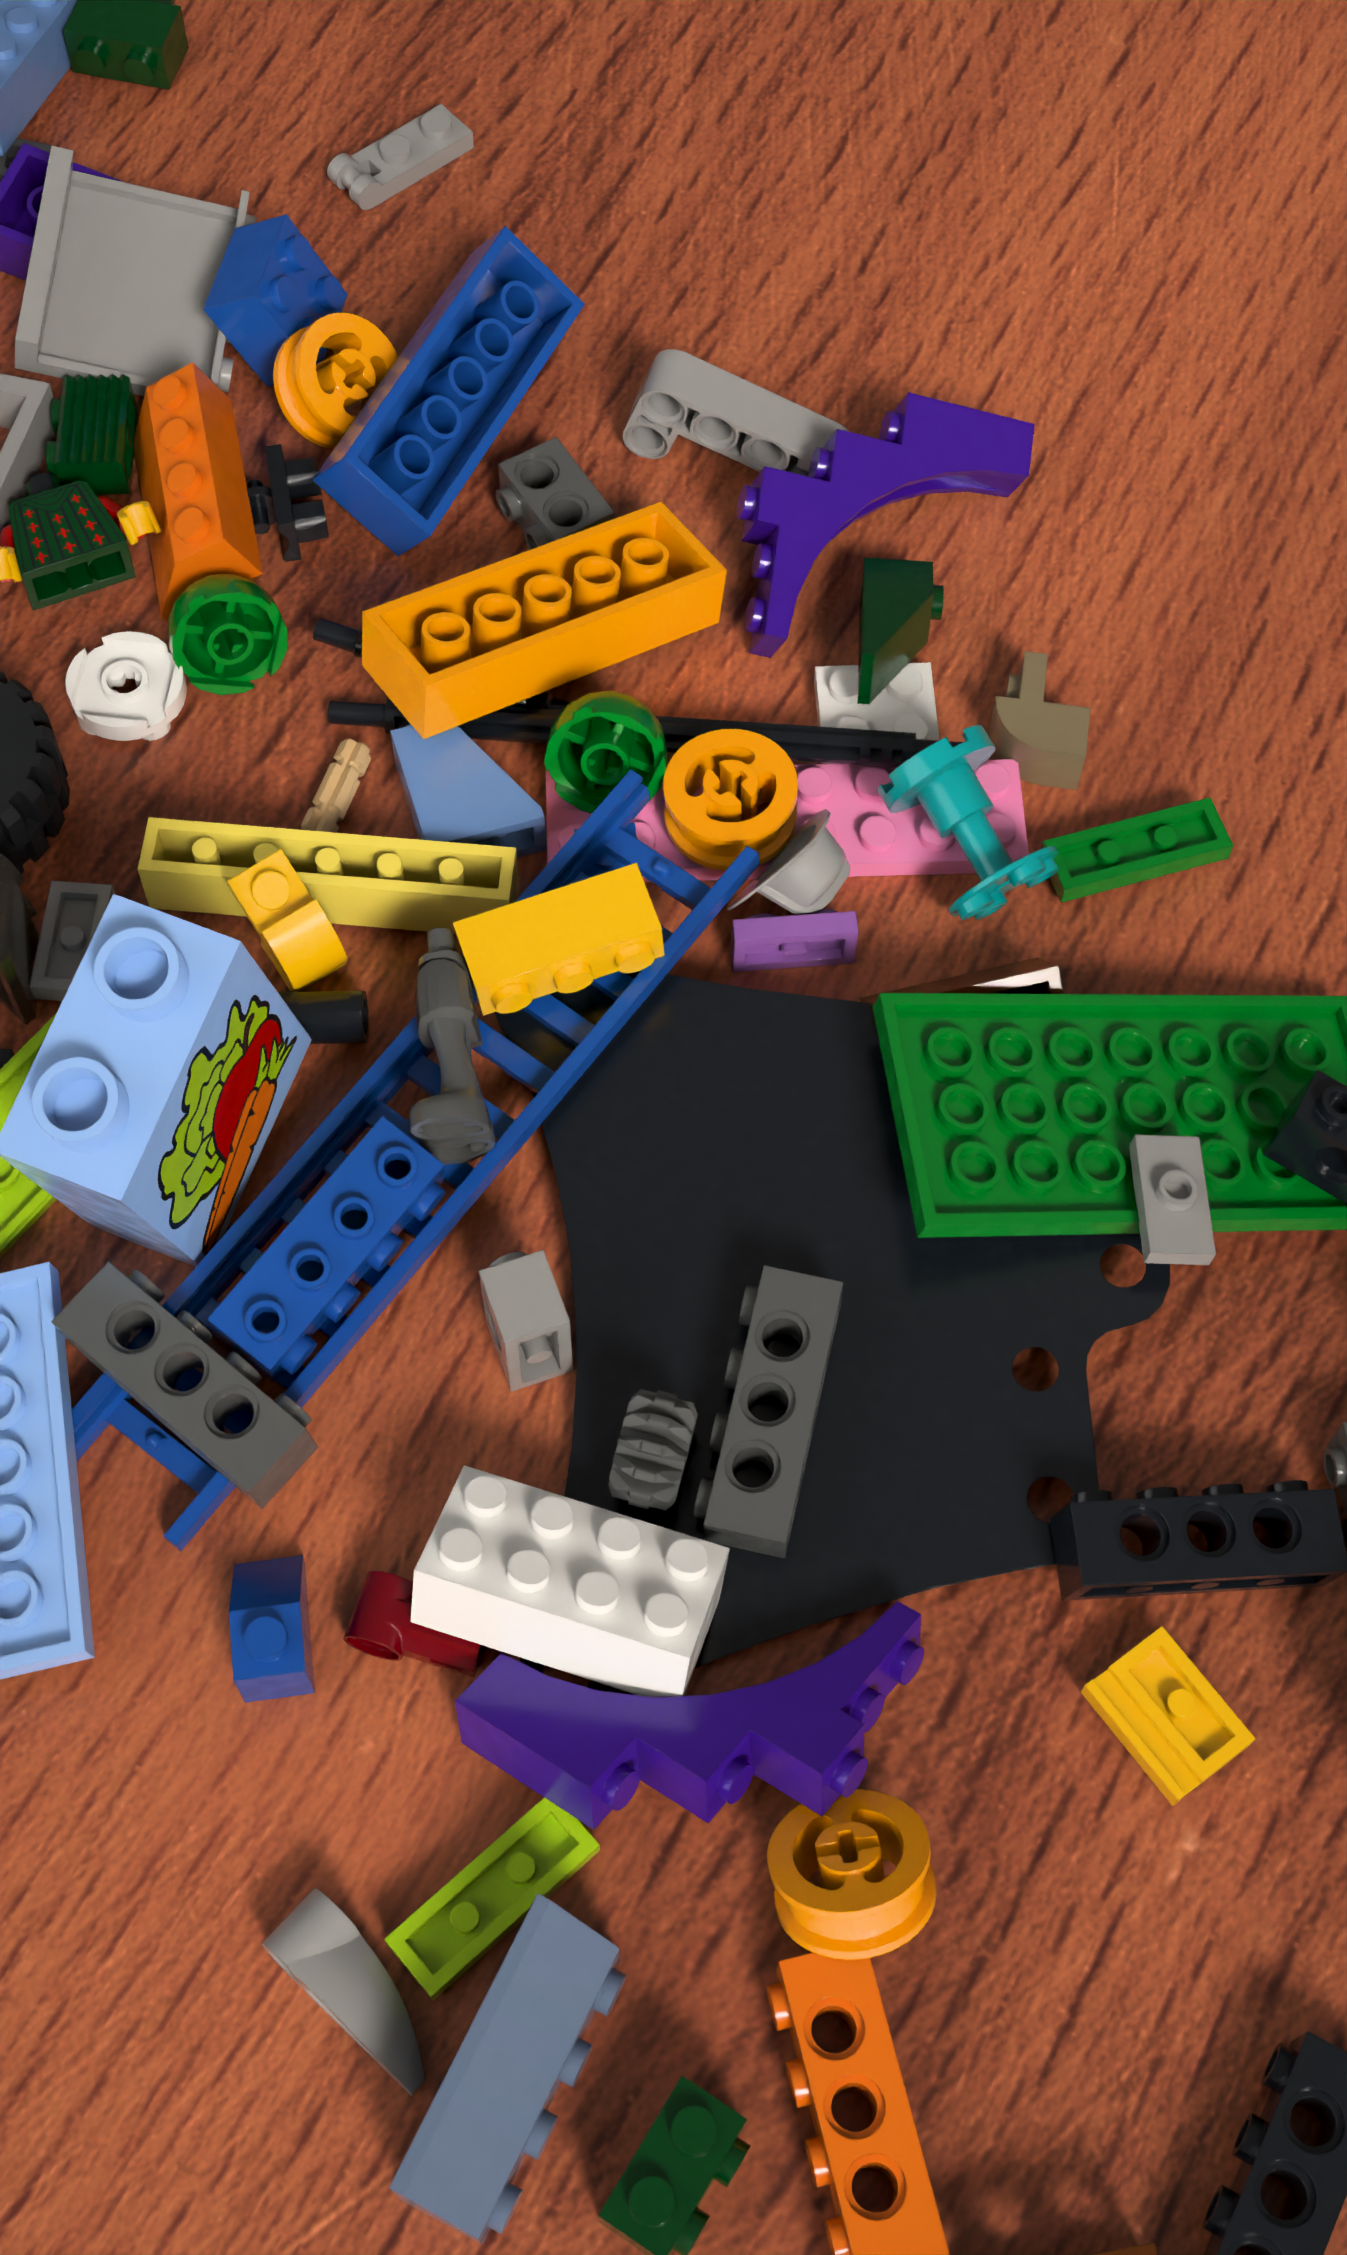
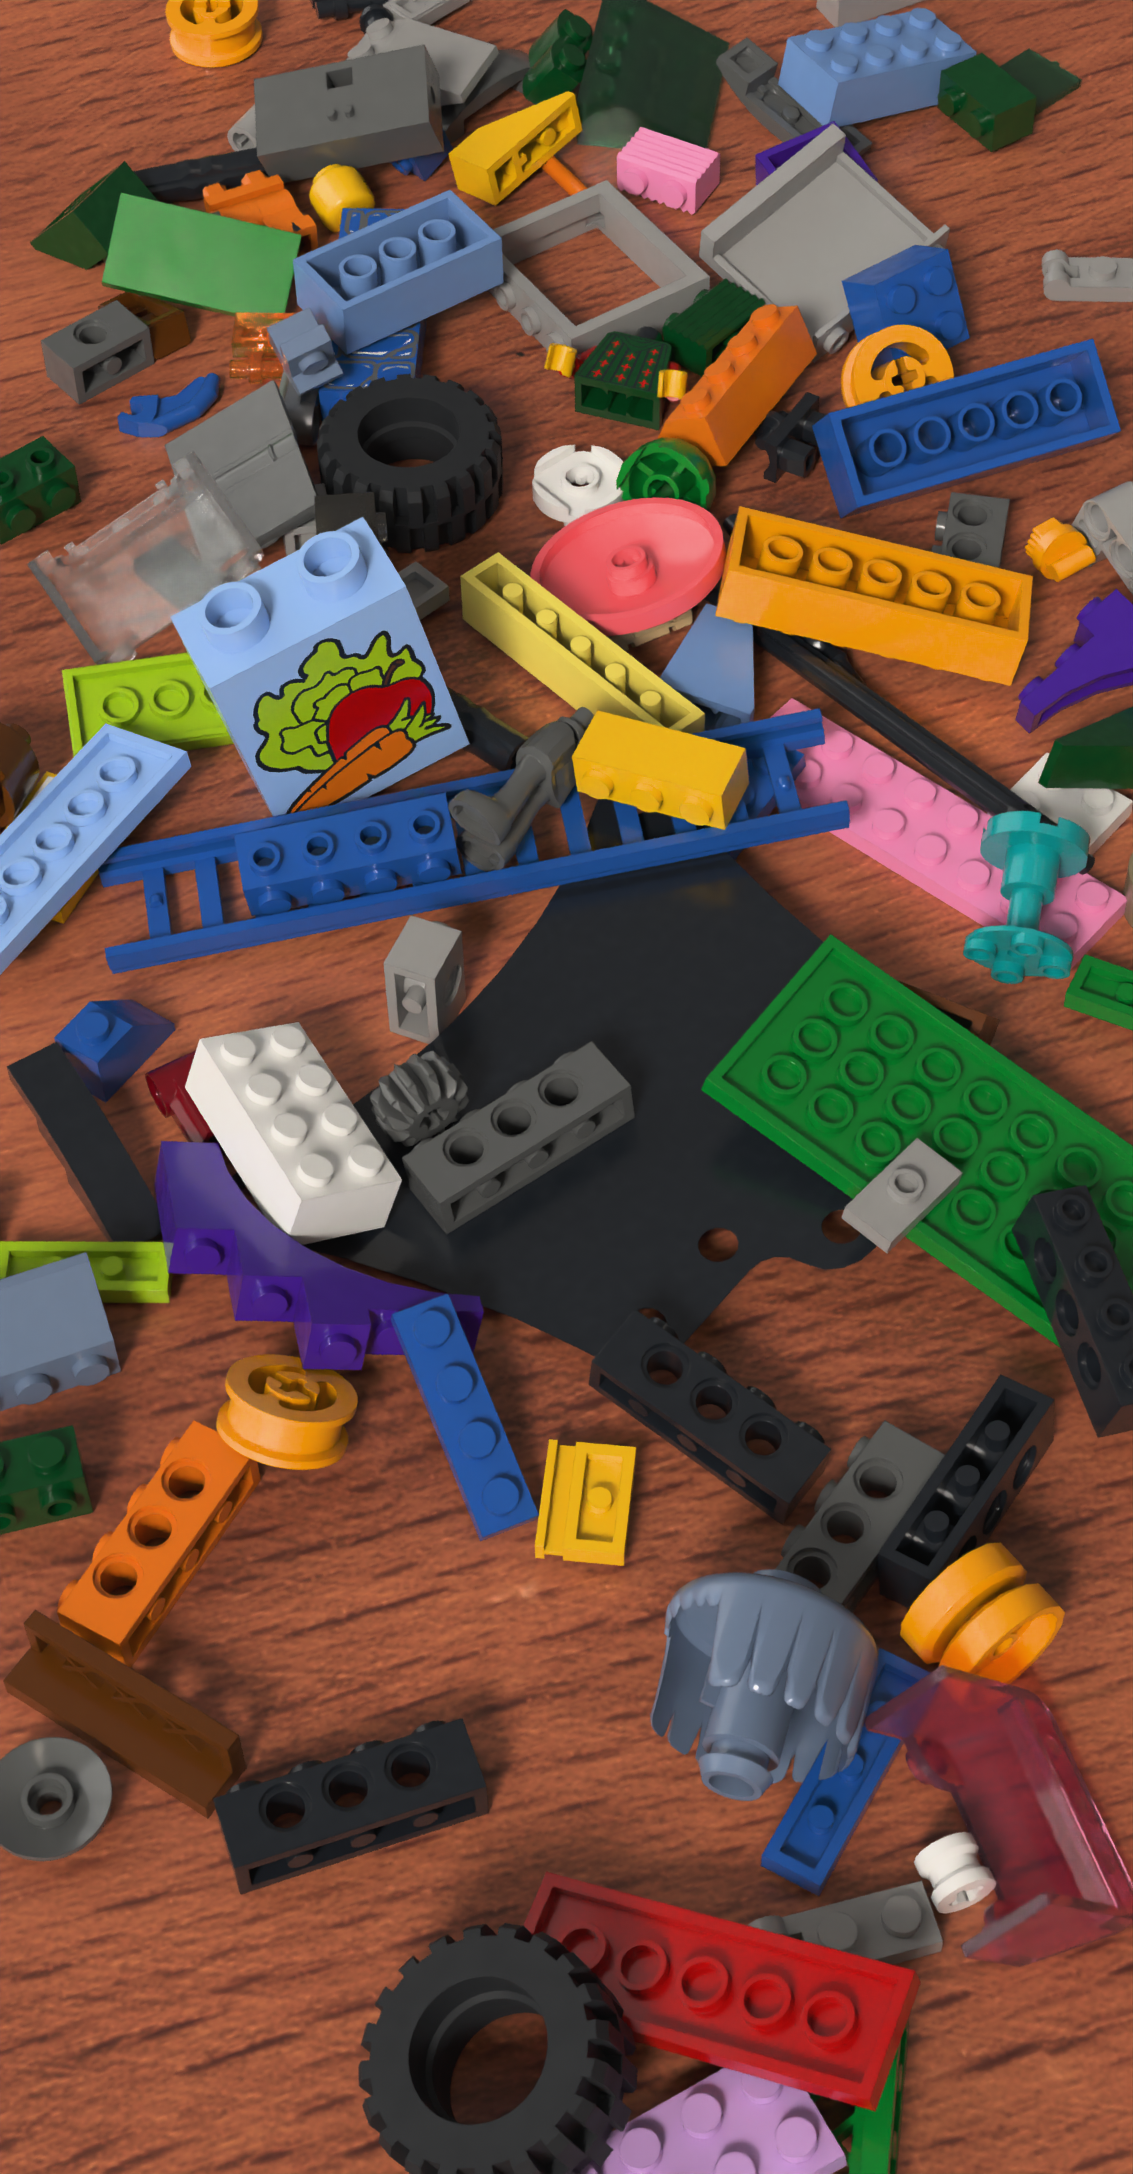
camera: 45 degrees right, 10 degrees down
dark grey brick [51,1261,318,1509] -> none
yellow brick [227,849,347,992] -> none
green cylinder [544,690,668,813] -> none
light orange wheel [663,729,798,871] -> none
light grey piece [726,809,850,914] -> none
medium lavender plate [731,909,859,972] -> none
none -> black slope [7,1042,163,1242]
none -> blue plate [391,1293,539,1542]
none -> coral dish [530,497,727,636]
none -> light orange piece [1025,517,1096,582]

